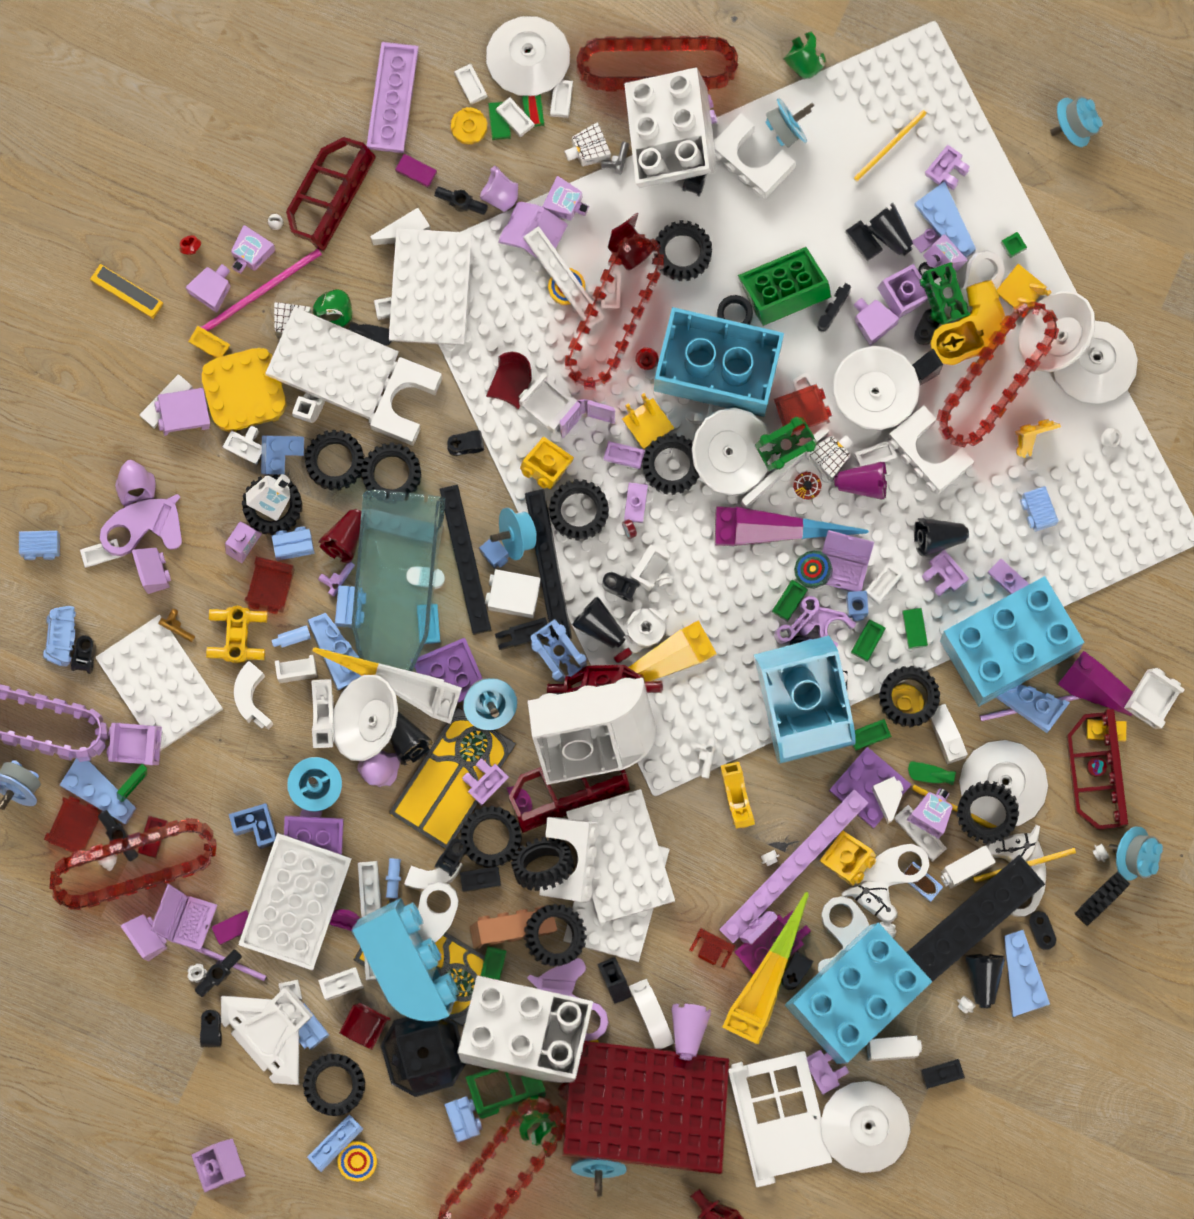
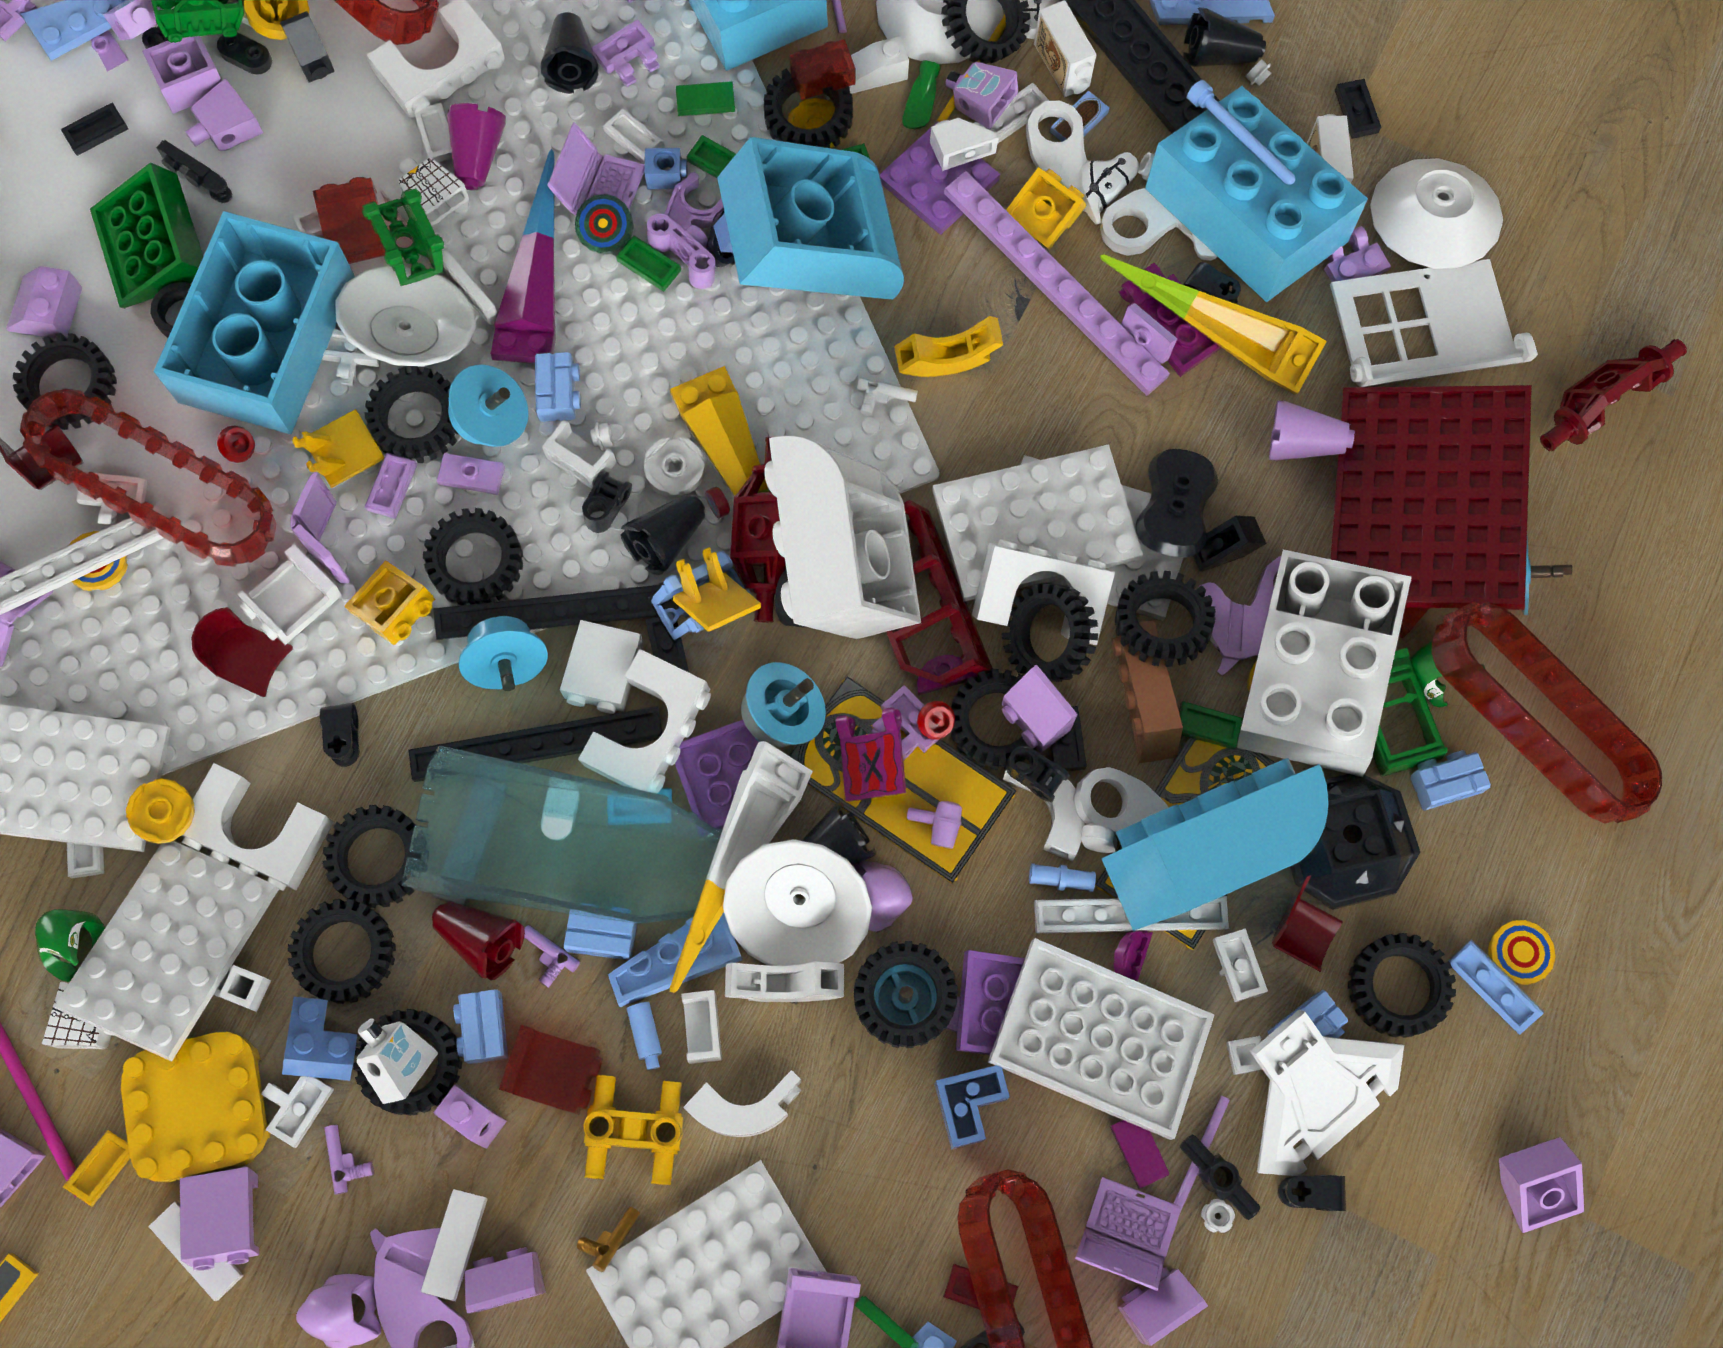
camera: 90 degrees left, 5 degrees down
black piece [349,321,393,346] -> none
medium blue brick [479,539,509,569] -> none
dark red tile [622,519,637,539] -> none
white arch [629,979,674,1050] -> none
clear red panel [689,928,735,969] -> none
white plate [761,850,779,866] -> none
clear red piece [793,472,822,500] -> none
white dish [833,346,920,430] -> none
black cone [864,203,913,256] -> none
none -> lavender slope [6,266,82,339]
none -> yellow tile [126,778,195,844]
none -> lavender hose [324,1125,374,1195]
none -> white tile [421,1189,487,1302]
none -> medium azure piece [448,365,528,447]
none -> light blue brick [535,352,581,422]
none -> white arch [578,649,711,799]
none -> yellow plate [673,547,761,632]
none -> clear red brick [789,39,856,100]
none -> flag [836,707,906,802]
none -> black tyre [854,941,958,1048]
none -> lavender piece [907,801,962,849]
none -> red hat [917,701,955,740]
none -> lavender slope [1001,665,1077,753]
none -> white tile [1081,824,1118,853]
none -> black plate [1136,449,1218,557]
none -> light blue piece [1187,80,1295,185]

